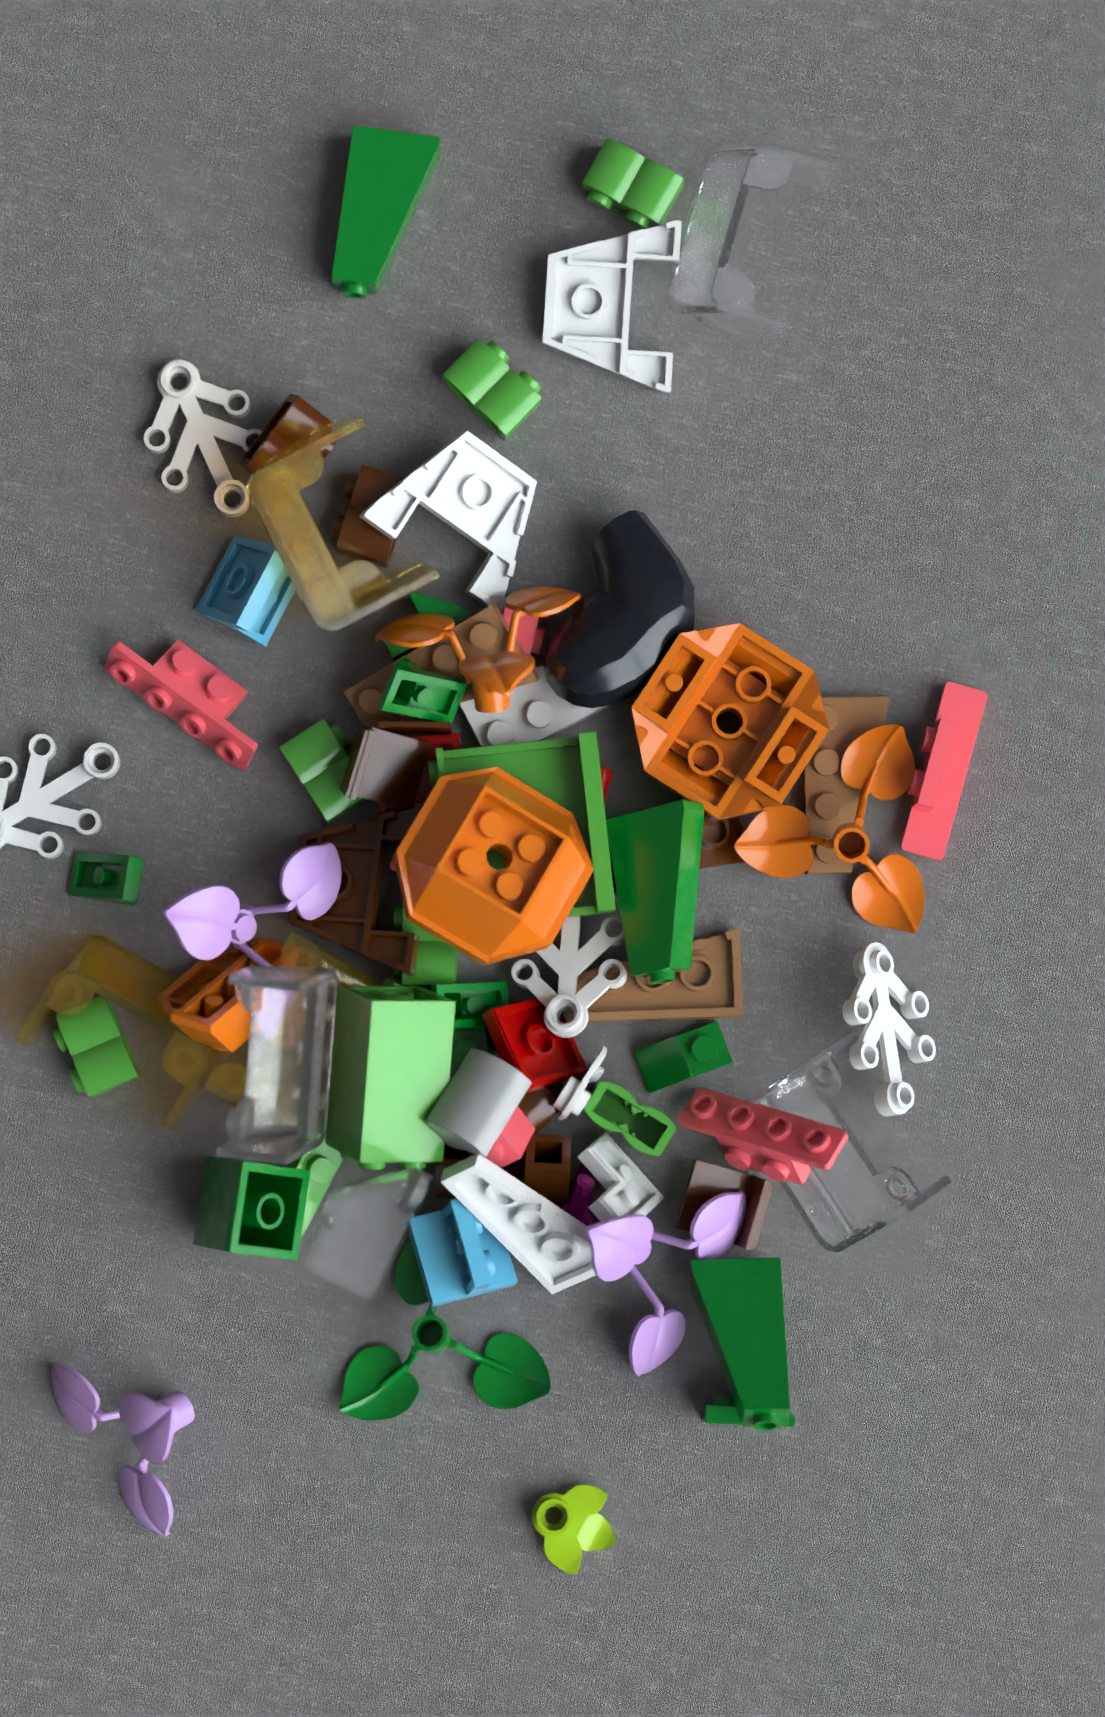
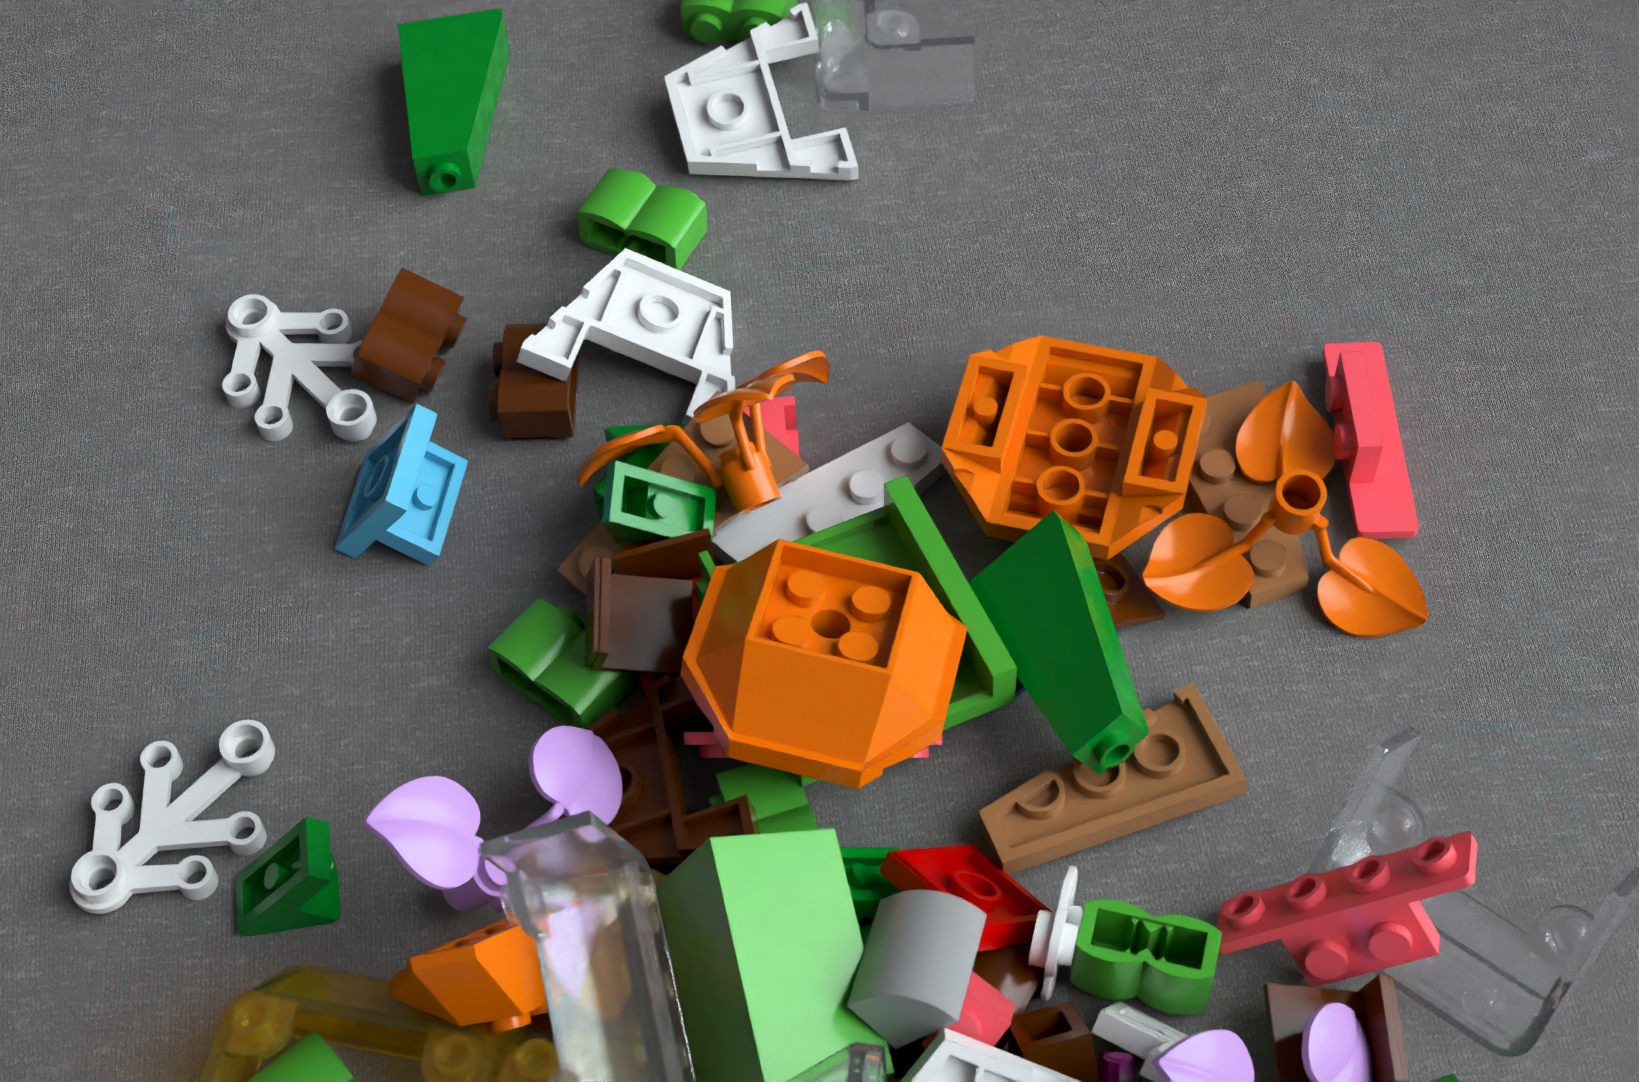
camera: 10 degrees left, 30 degrees down
coral bracket [104,640,258,771] -> none
clear yellow windscreen [247,414,440,631] -> none
white plant [511,916,627,1038] -> none
black piece [543,510,695,709] -> none
green slope [634,1021,733,1094] -> none
white plant [842,942,936,1117] -> none

